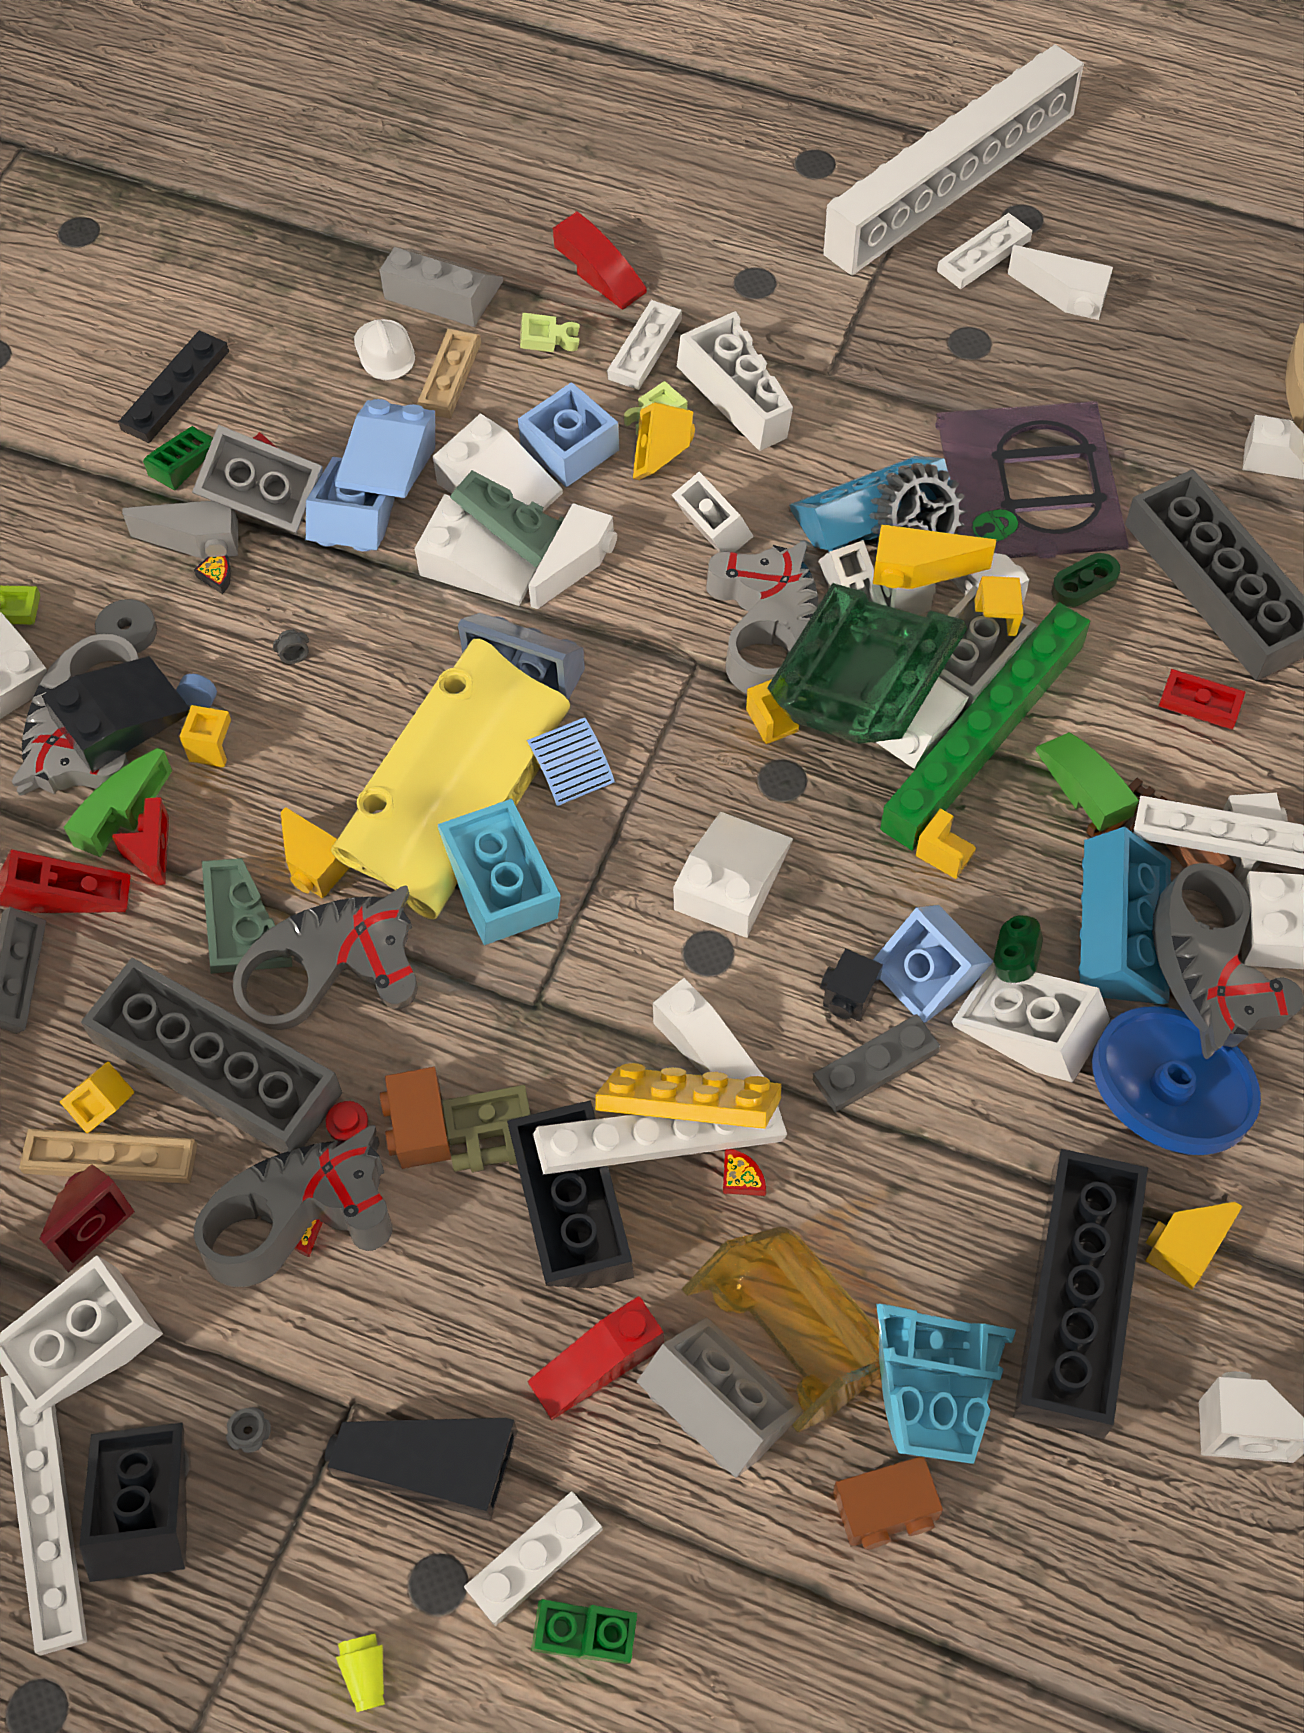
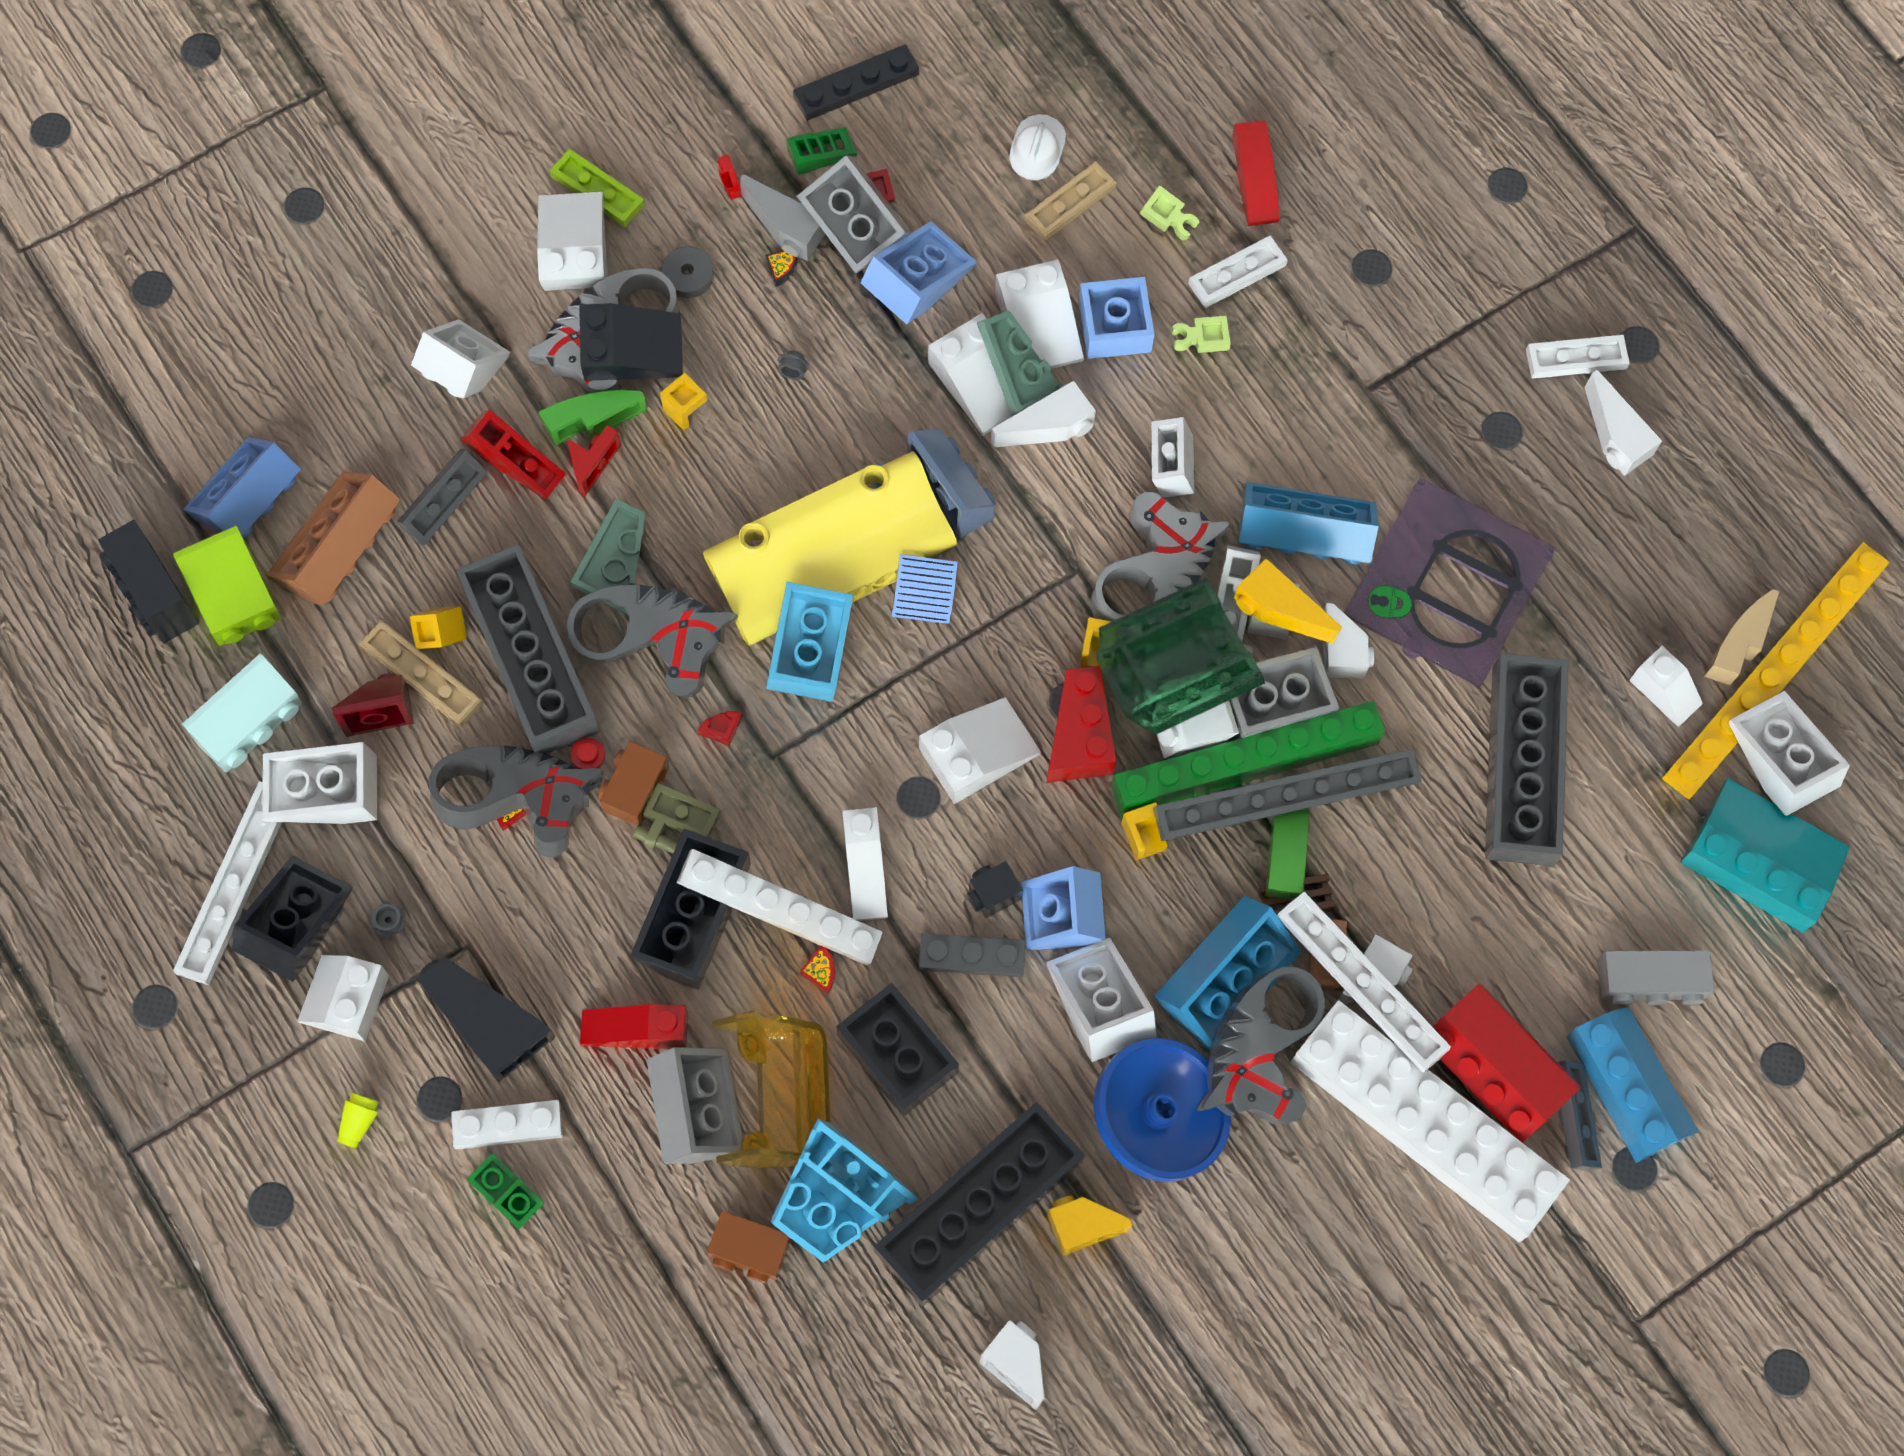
camera: 30 degrees right, 10 degrees up
medium blue tile [176,674,217,708] -> none
yellow slope [280,807,350,898] -> none
light blue slope [335,399,435,498] -> none
light grey slope [379,247,503,327] -> none
yellow plate [595,1063,781,1129] -> none
yellow slope [633,402,695,480] -> none
white wedge [677,311,793,451] -> none
white brick [823,44,1084,276] -> none
dark grey gear [869,463,968,543] -> none
yellow panel [975,576,1023,636] -> none
dark green plate [993,915,1043,983] -> none
dark green plate [1051,553,1120,607] -> none
red plate [1158,669,1246,730] -> none
none -> white slope [298,955,389,1042]
none -> red tile [697,711,743,746]
none -> red tile [717,154,741,200]
none -> black brick [836,983,959,1117]
none -> red wedge [1046,665,1116,783]
none -> dark grey plate [1153,749,1422,841]

